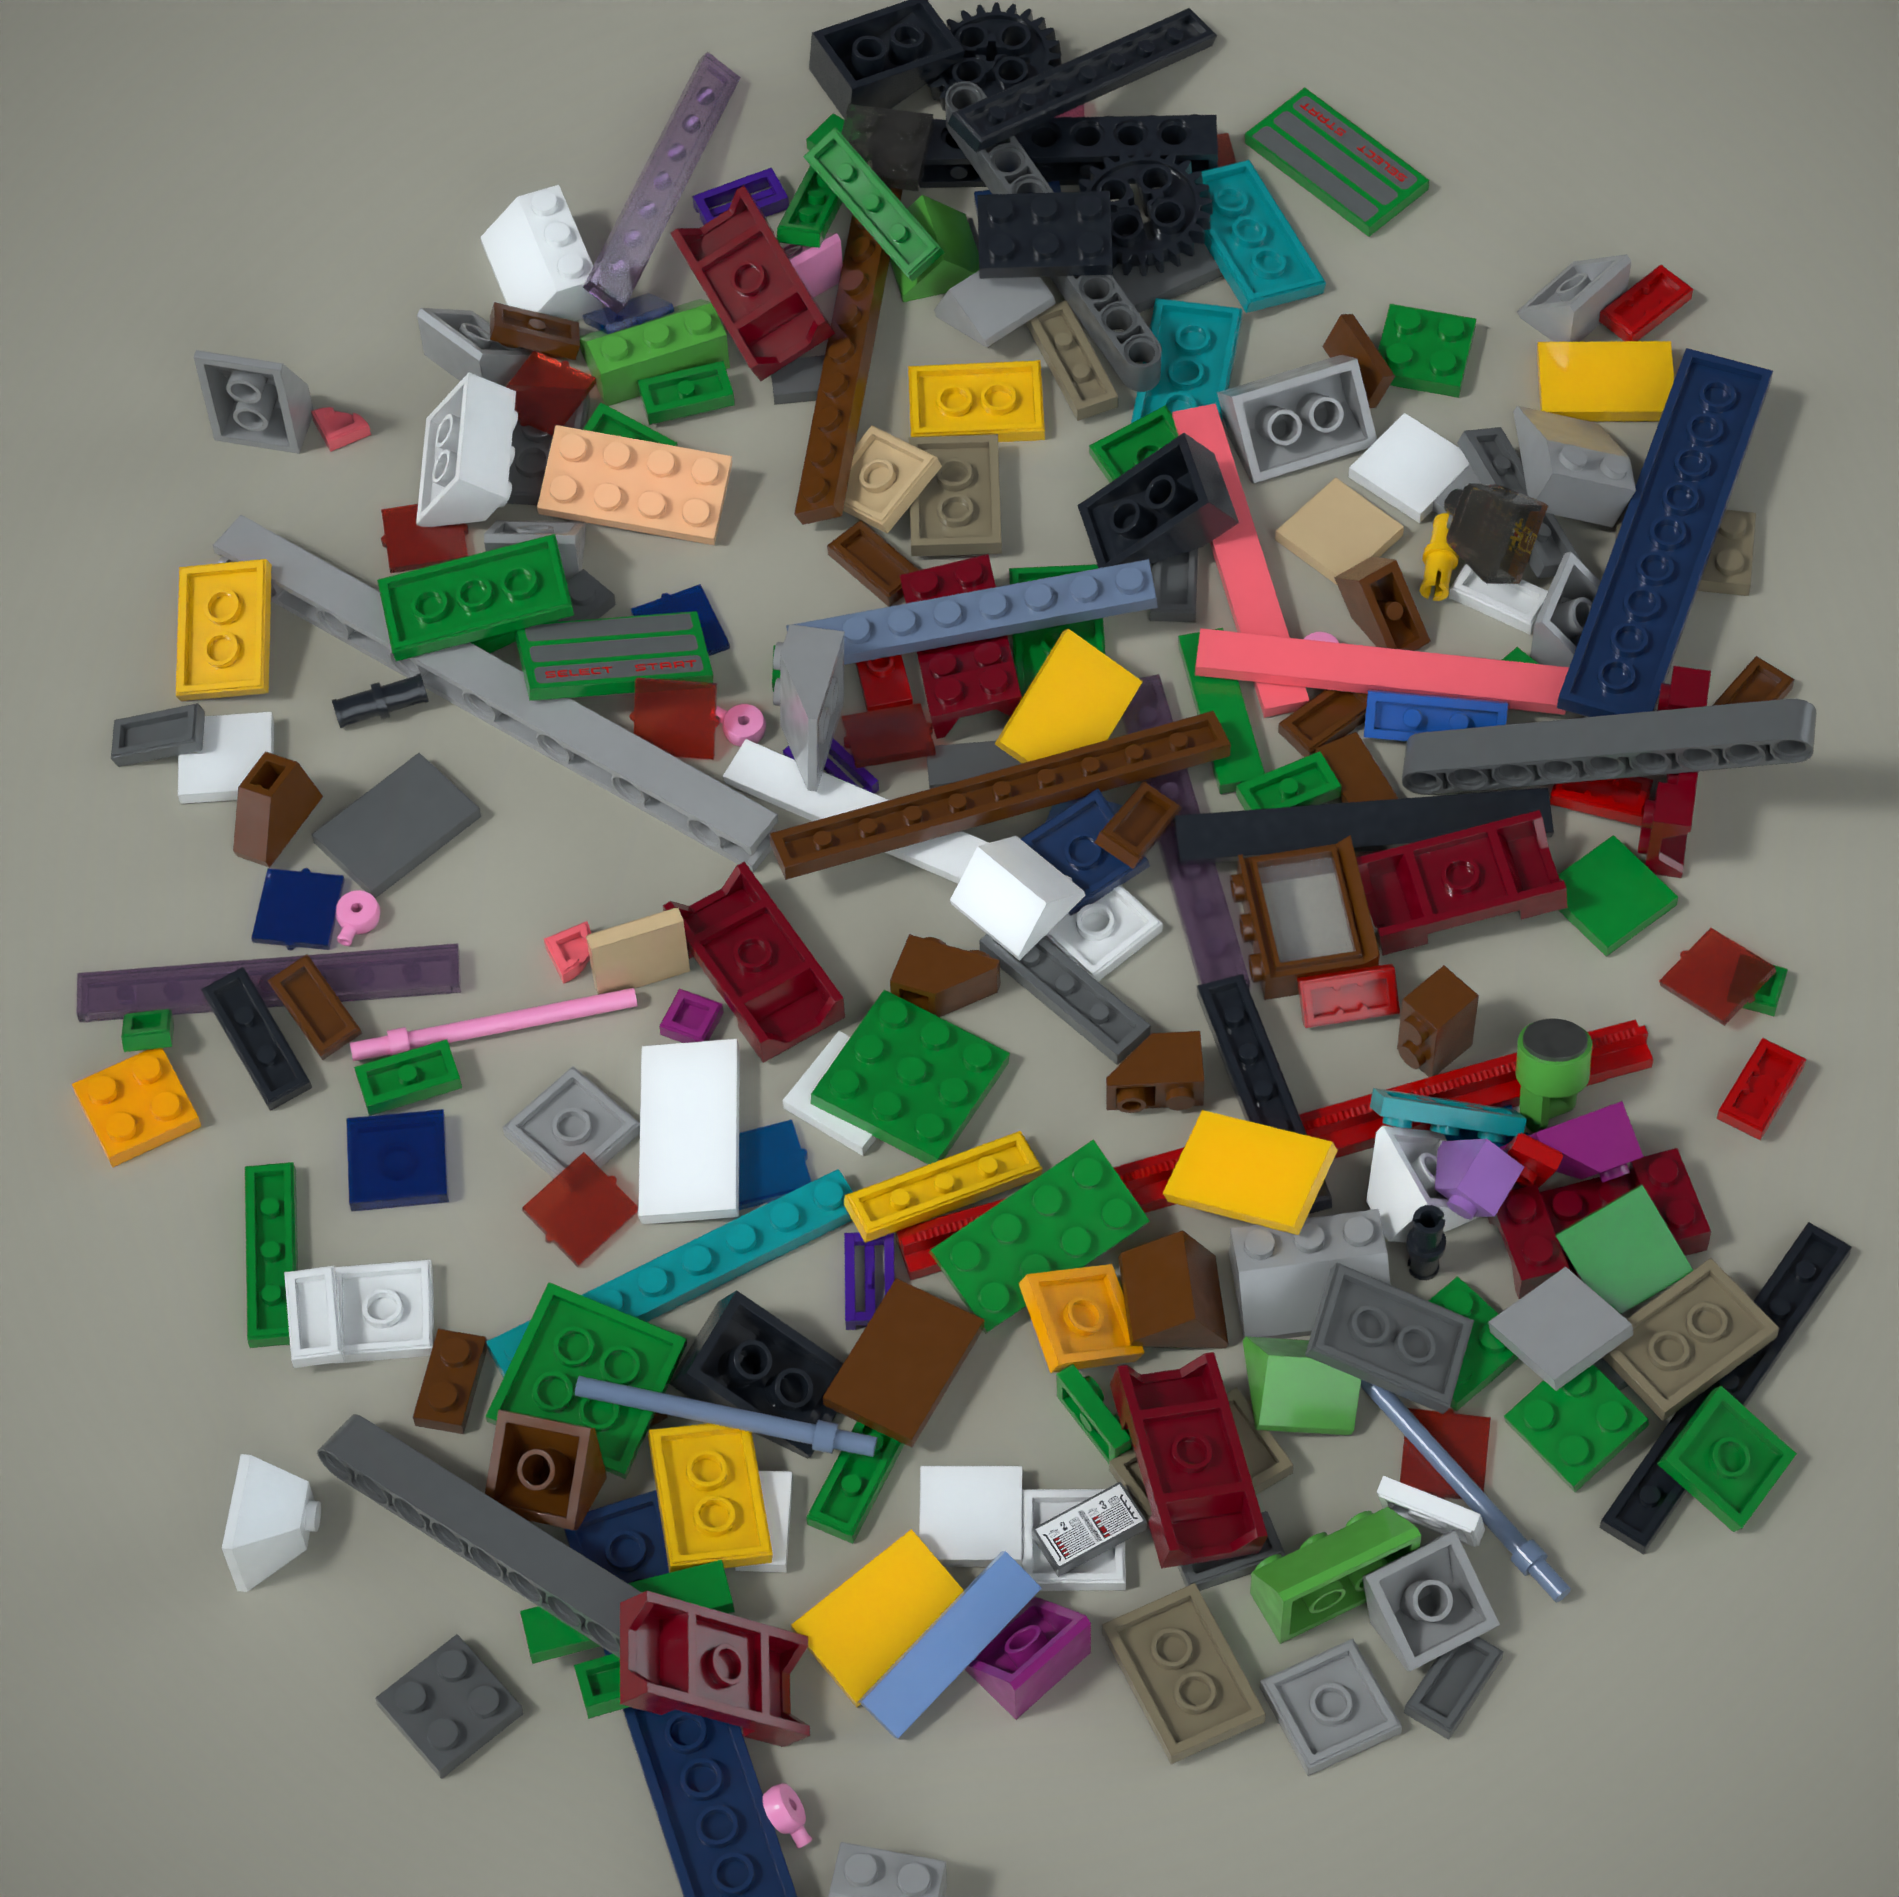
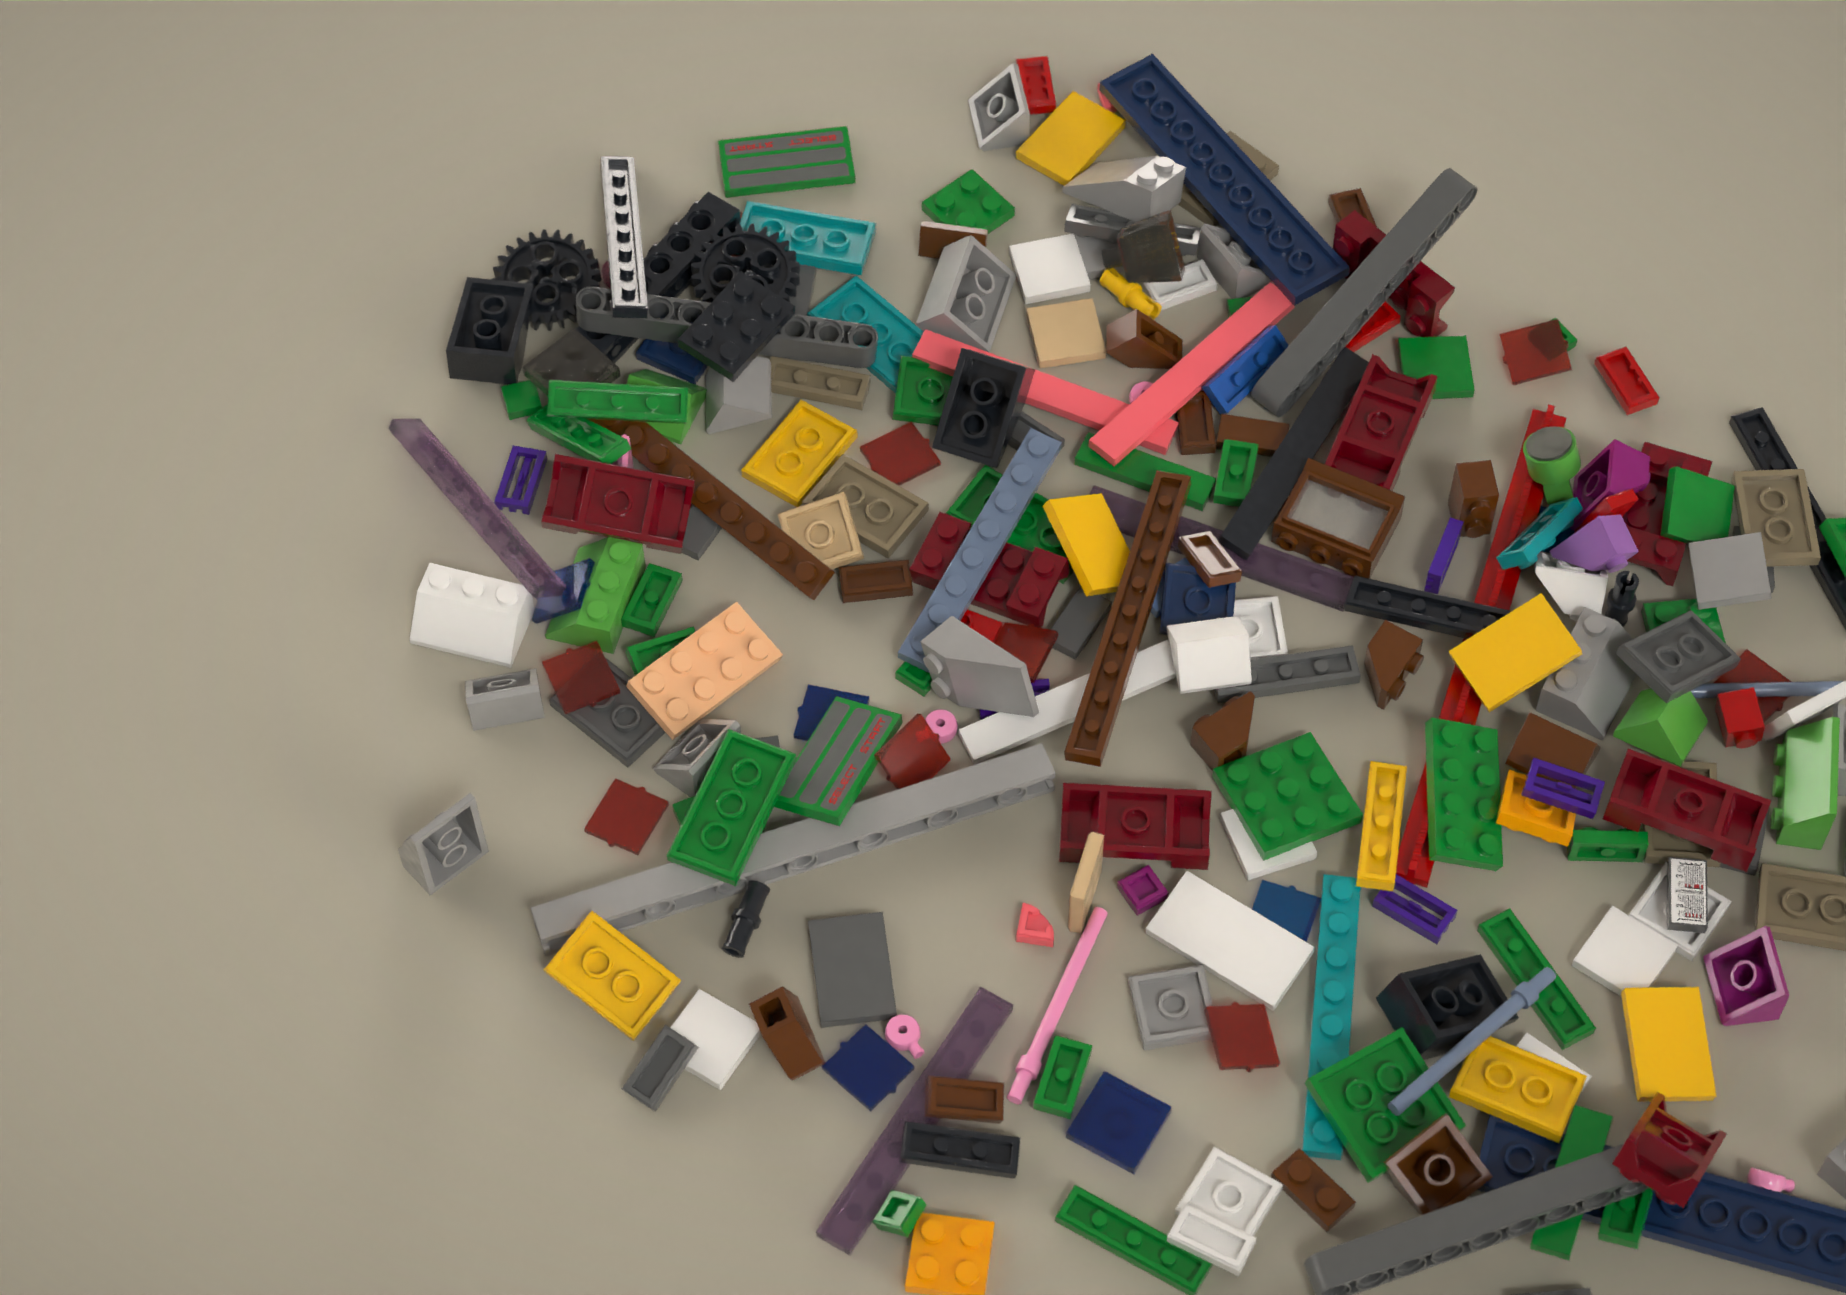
camera: 55 degrees left, 0 degrees up
coral tile [311,407,371,452] -> none
white slope [416,372,518,528] -> none
reddish brown plate [490,302,580,360] -> none
reddish brown tile [823,1278,984,1448] -> none
medium blue tile [859,1551,1041,1739] -> none
red plate [1297,963,1400,1028] -> none
green plate [1504,1364,1650,1492] -> none
none -> clear red piece [860,421,941,486]
none -> dark purple tile [1424,517,1463,594]
none -> dark purple tile [1521,758,1605,819]
none -> red brick [1715,687,1765,749]

